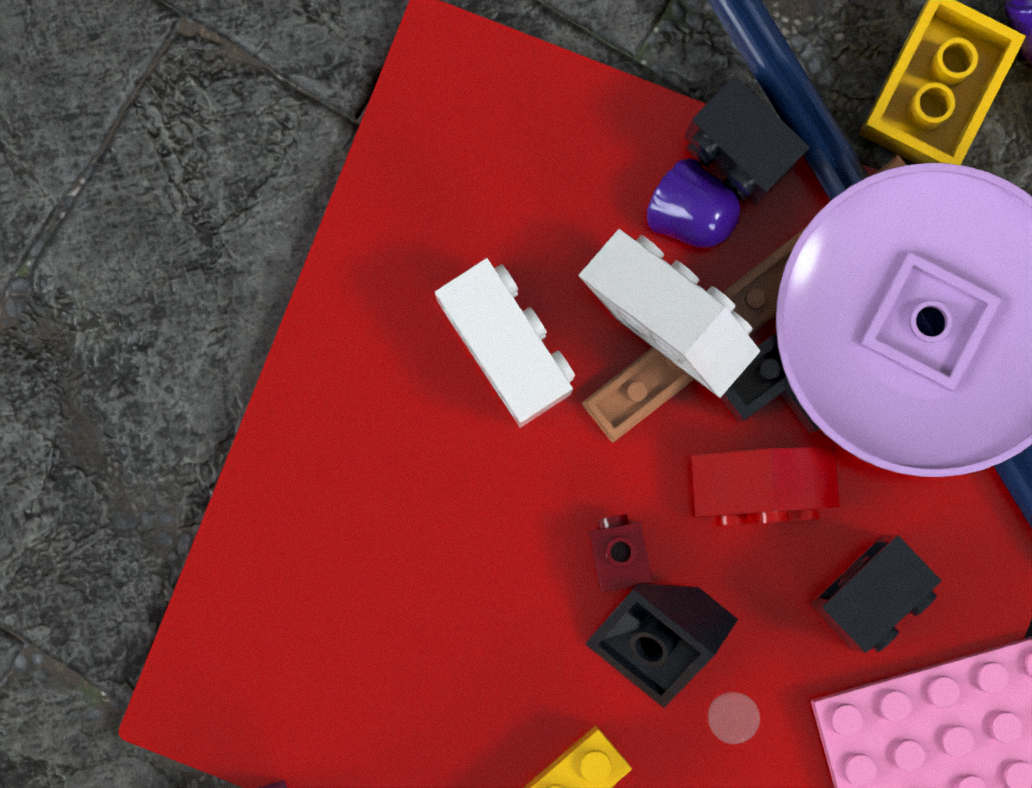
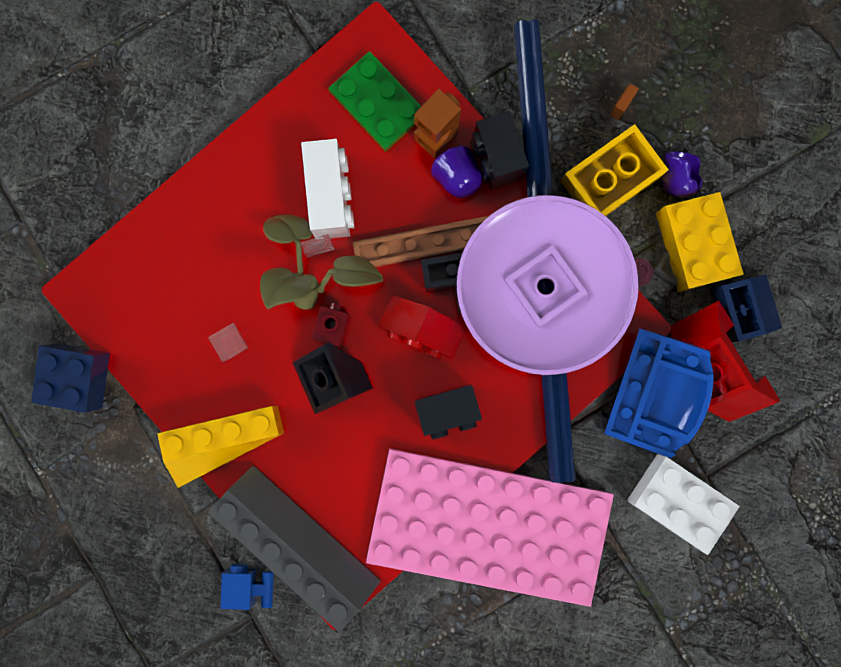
camera: 30 degrees right, 0 degrees up
white brick [578,229,760,398] -> none
clear tile [707,692,760,744] -> none
none -> clear tile [208,323,249,362]
none -> olive plant [260,215,383,309]
none -> clear tile [301,234,335,257]
none -> green plate [328,51,422,152]
none -> dark orange arch [414,89,461,158]

